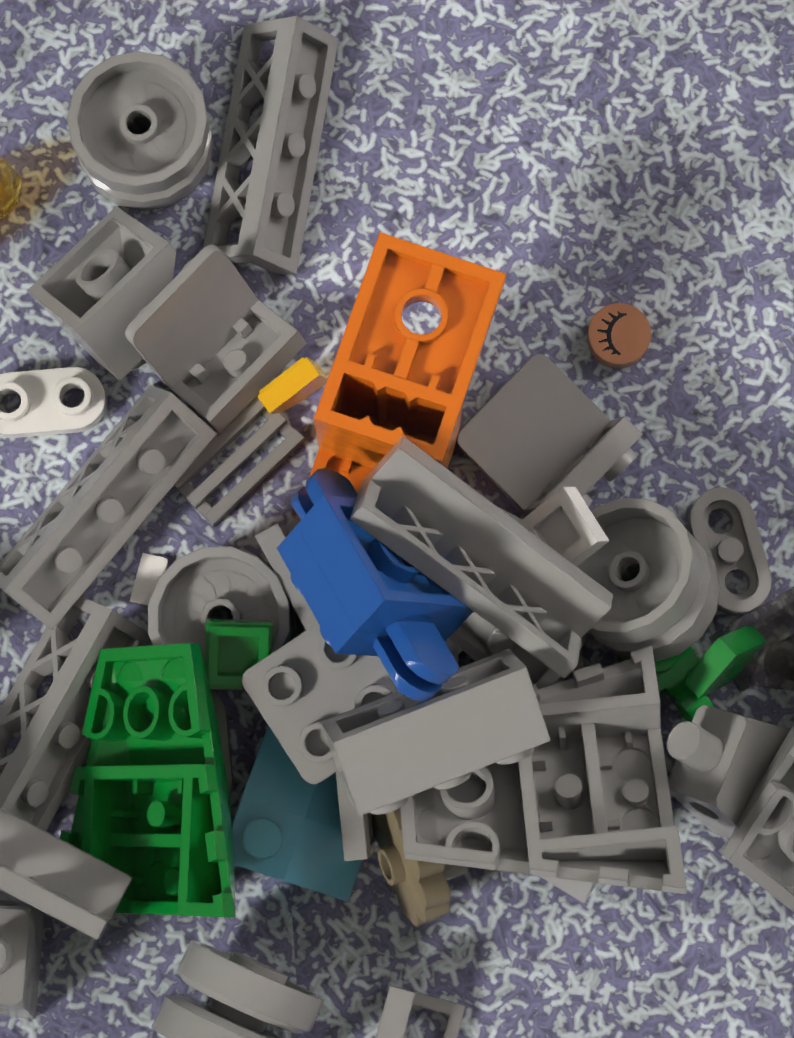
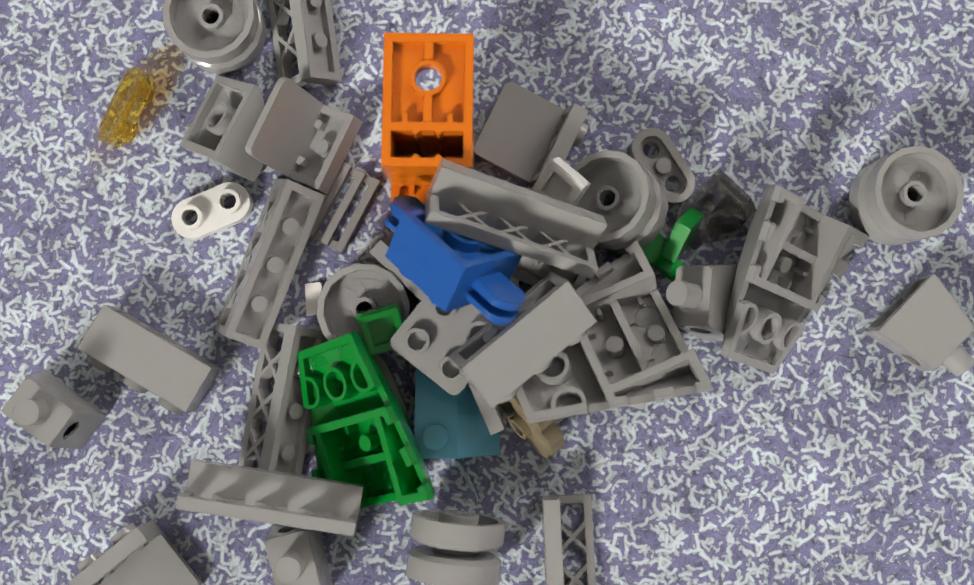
camera: 15 degrees left, 5 degrees up
yellow tile [257,357,328,414] -> none
nougat tile [587,303,651,369] -> none

